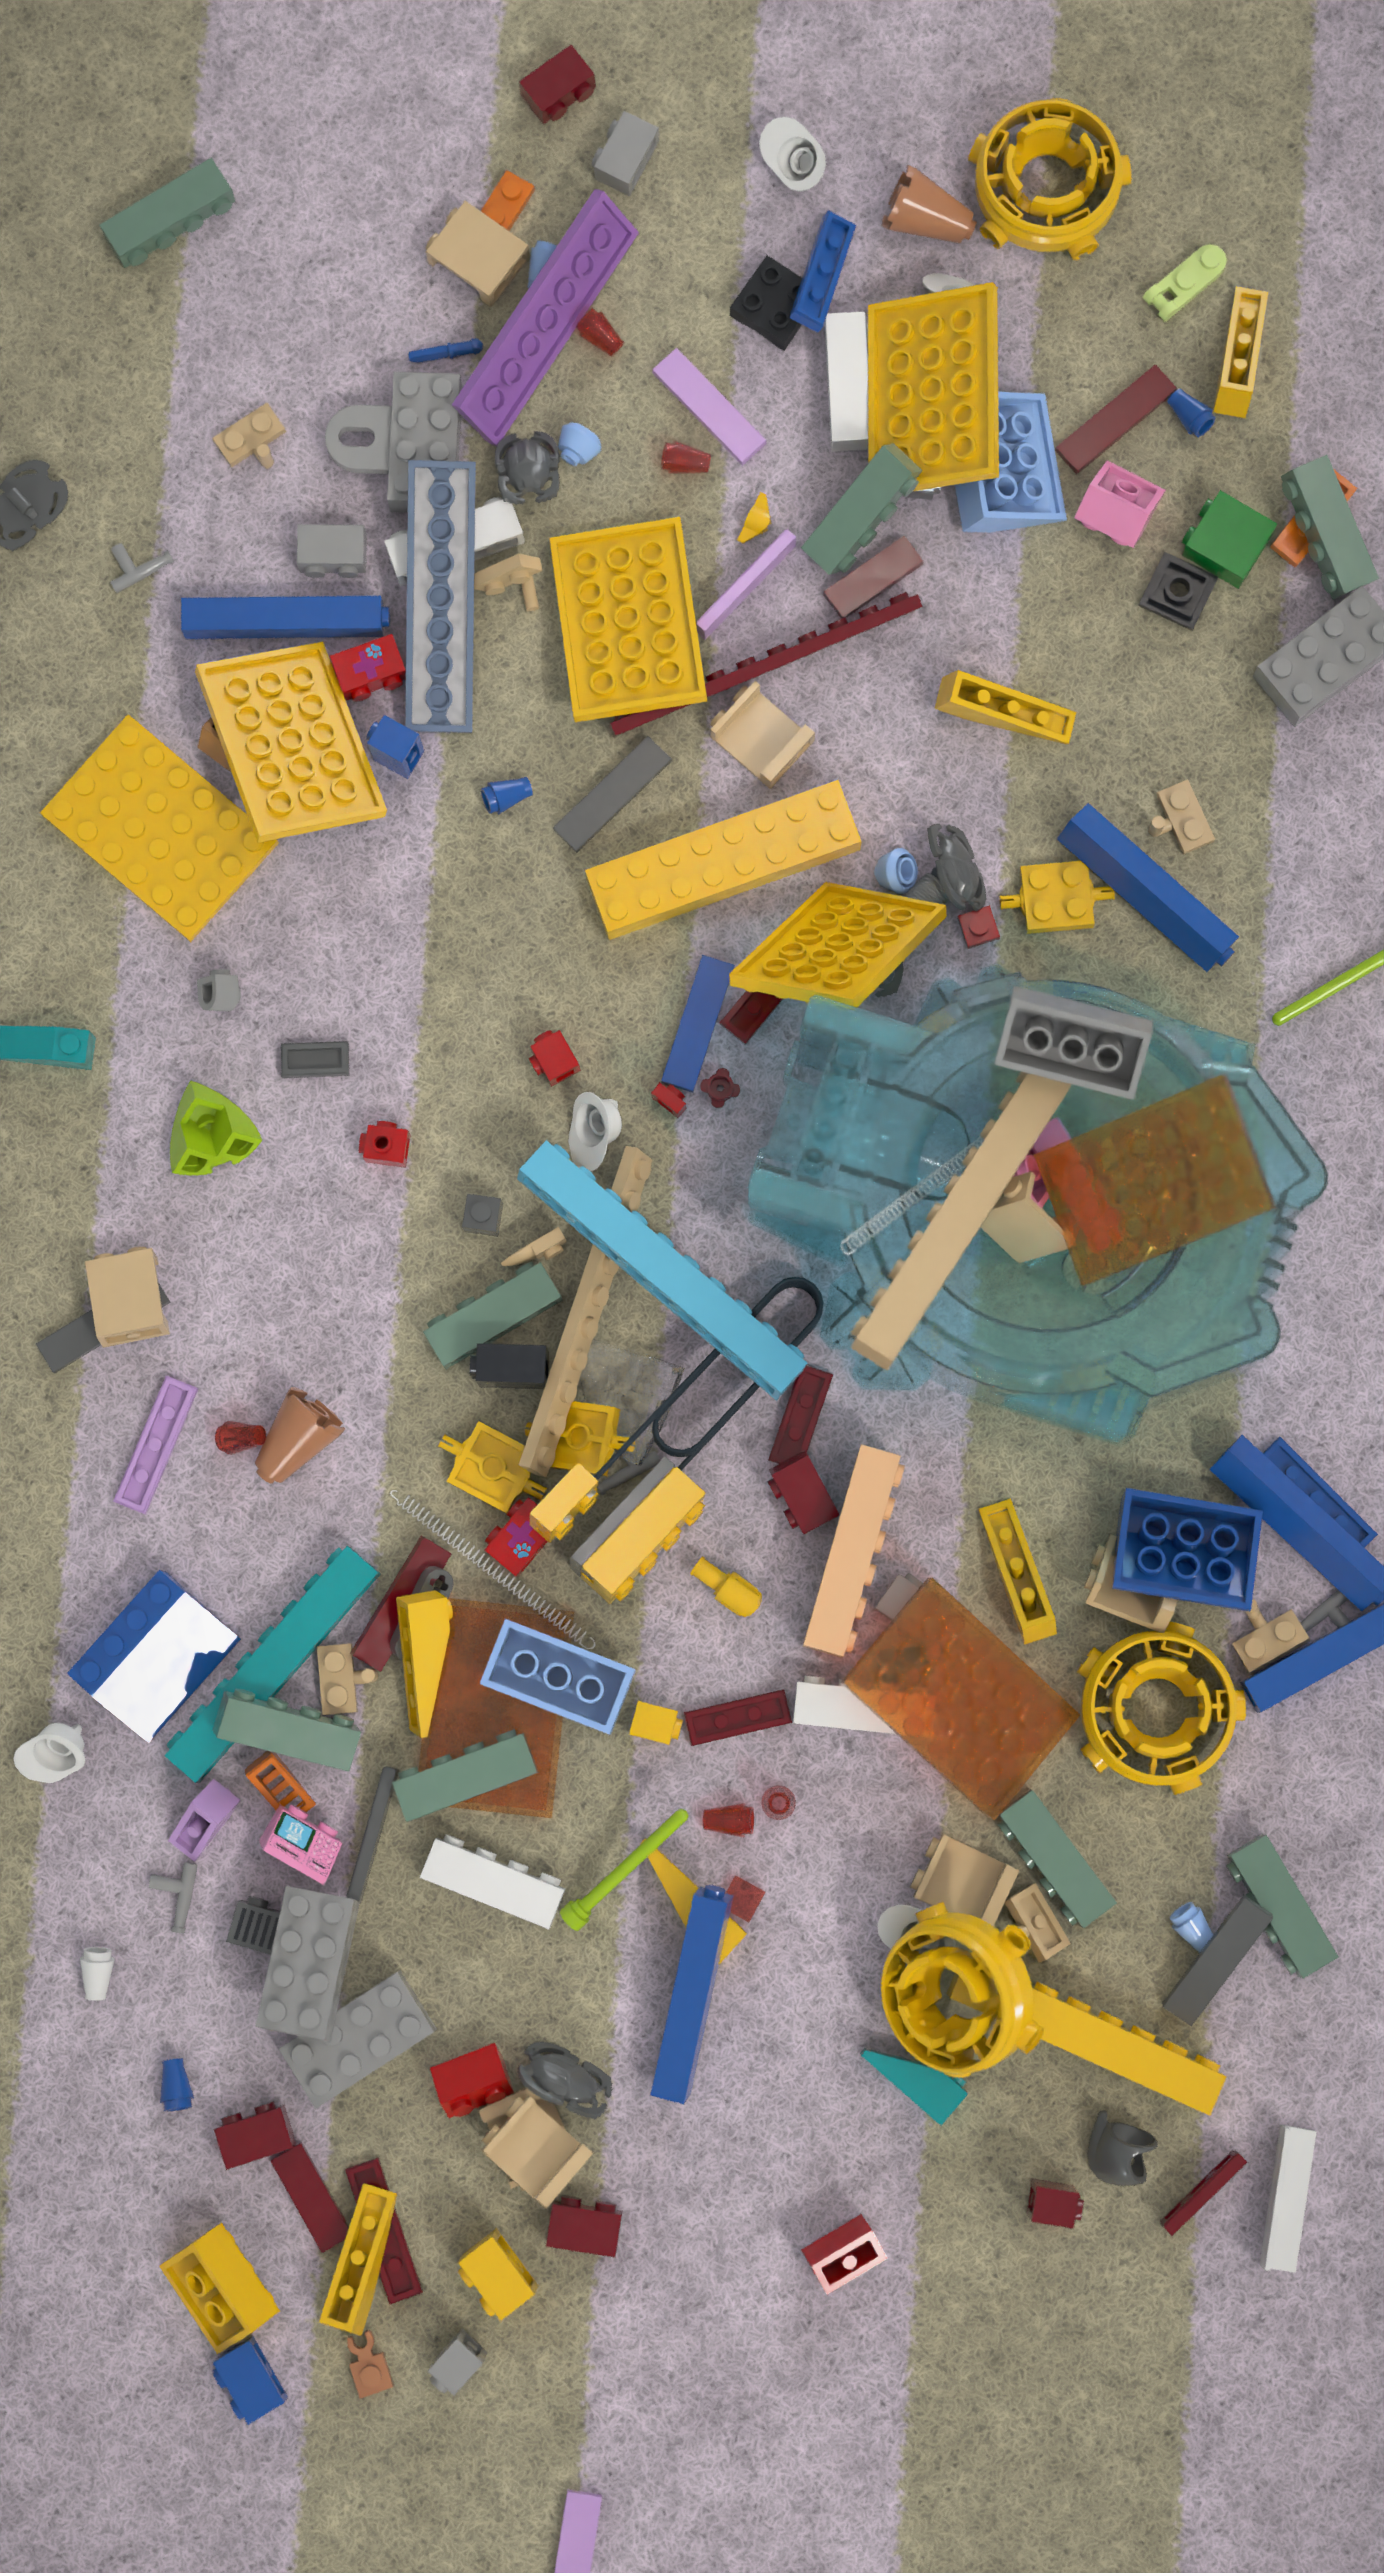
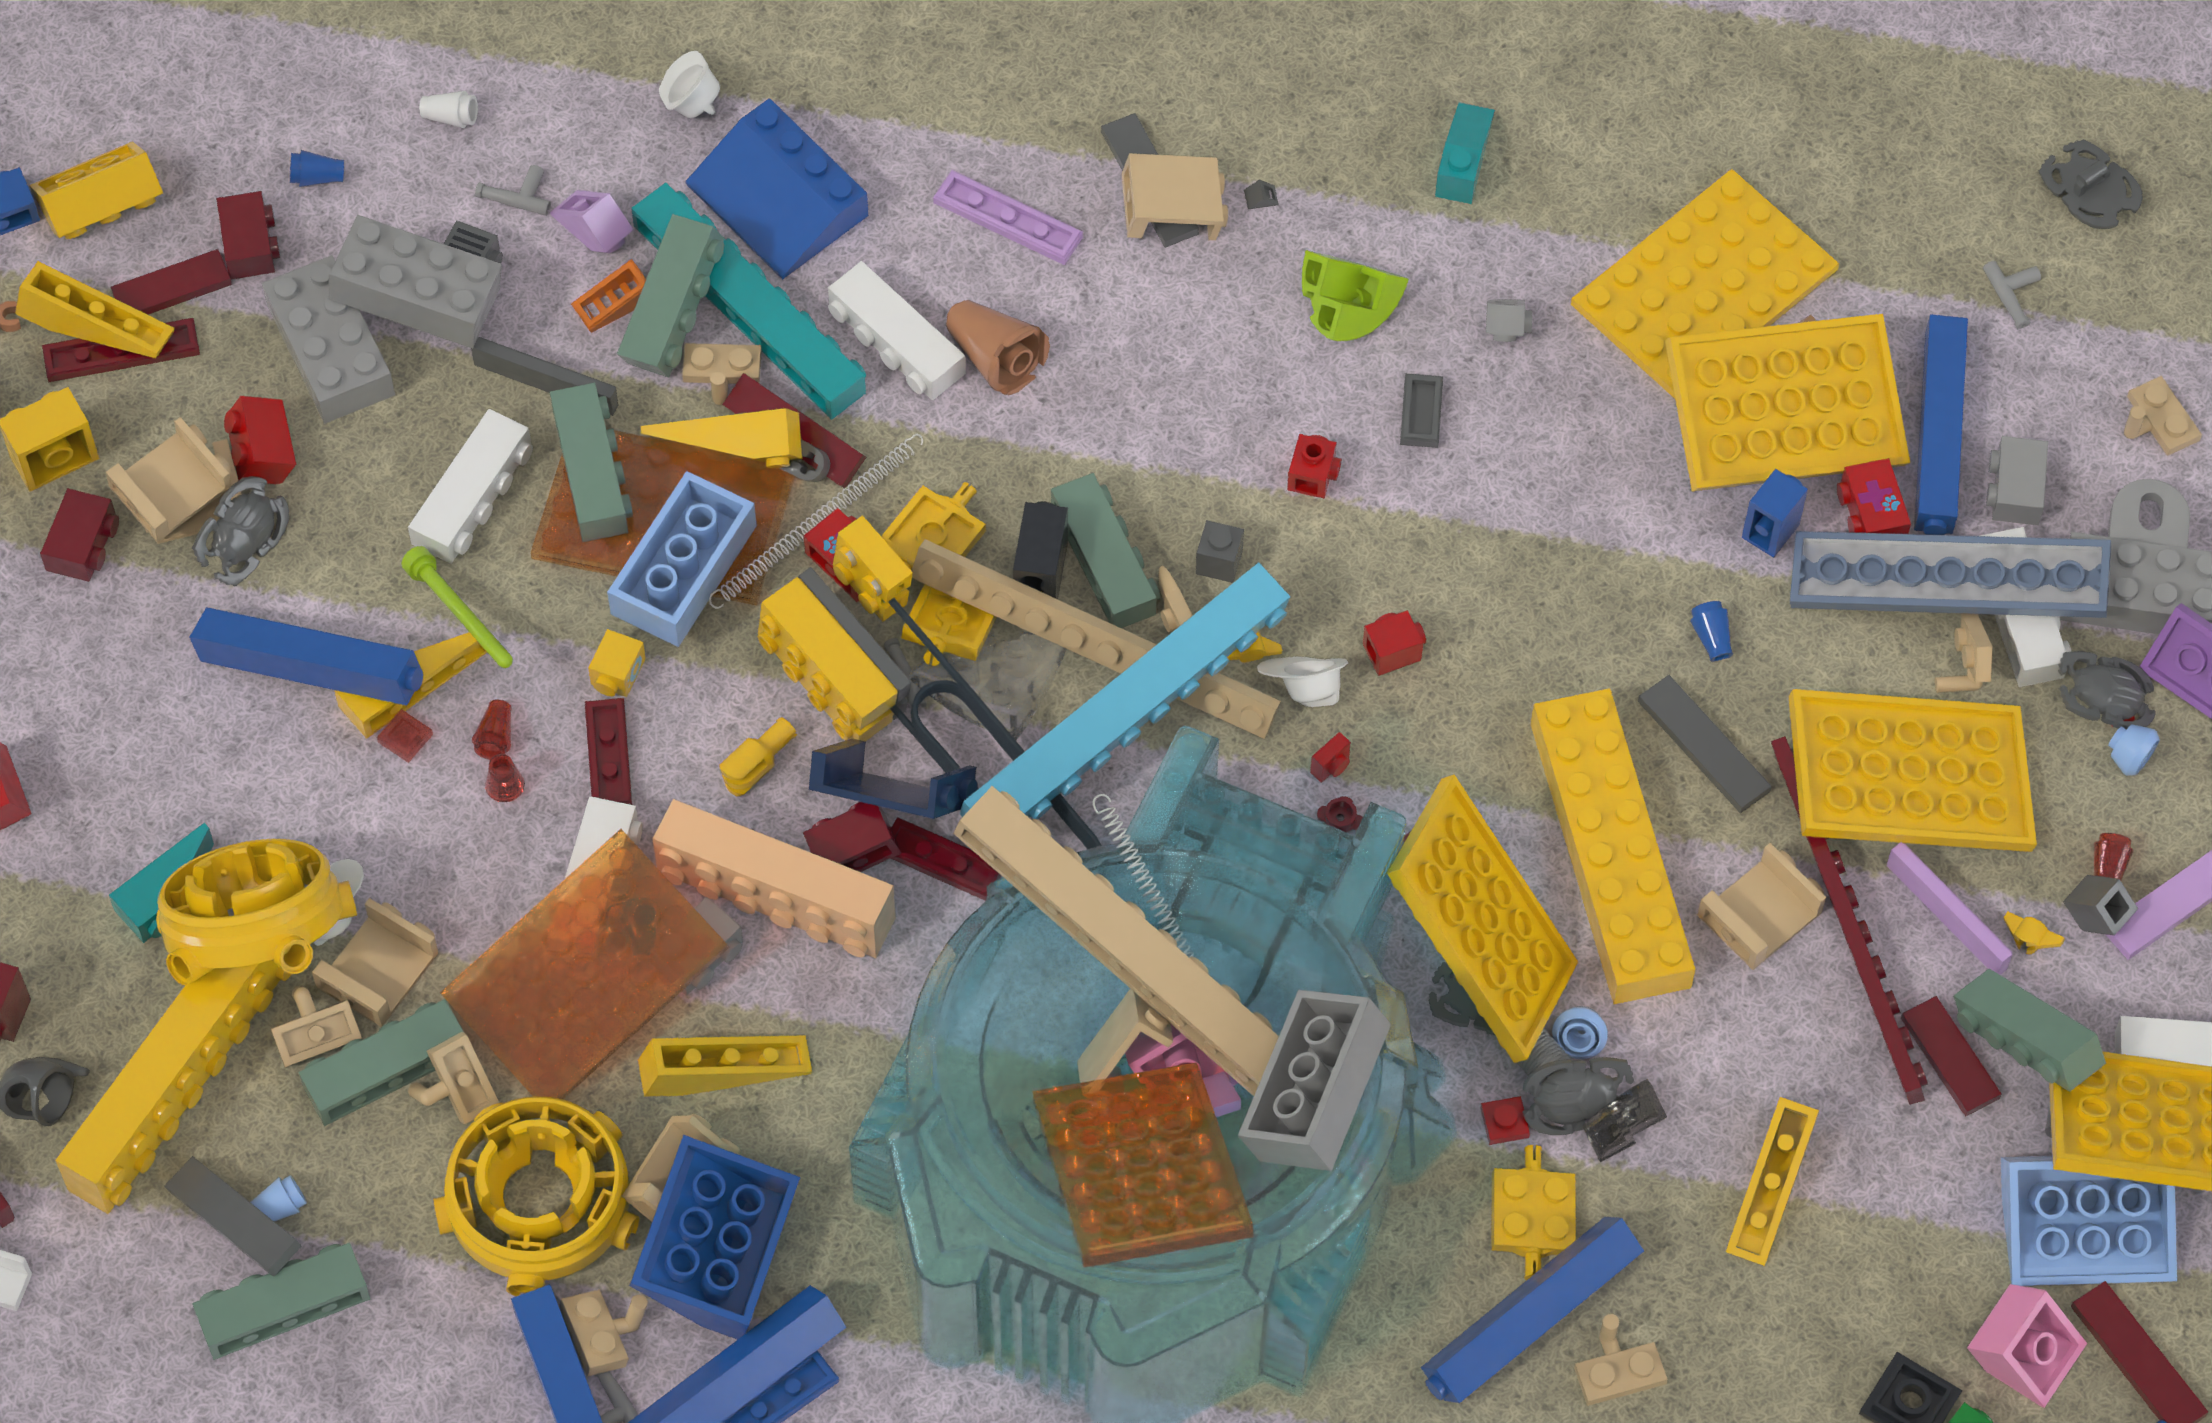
camera: 90 degrees right, 20 degrees down
clear red cone [215,1421,266,1455] -> none
bright pink slope [259,1804,342,1885] -> none
blue tile [661,955,735,1093] -> none
none -> tan plate [408,1032,499,1124]
none -> dark blue panel [809,738,978,819]
none -> white brick [828,261,966,401]
none -> dark grey piece [1244,179,1279,210]
none -> clear smoke slope [1582,1079,1667,1163]
none -> dark grey brick [2063,875,2138,936]

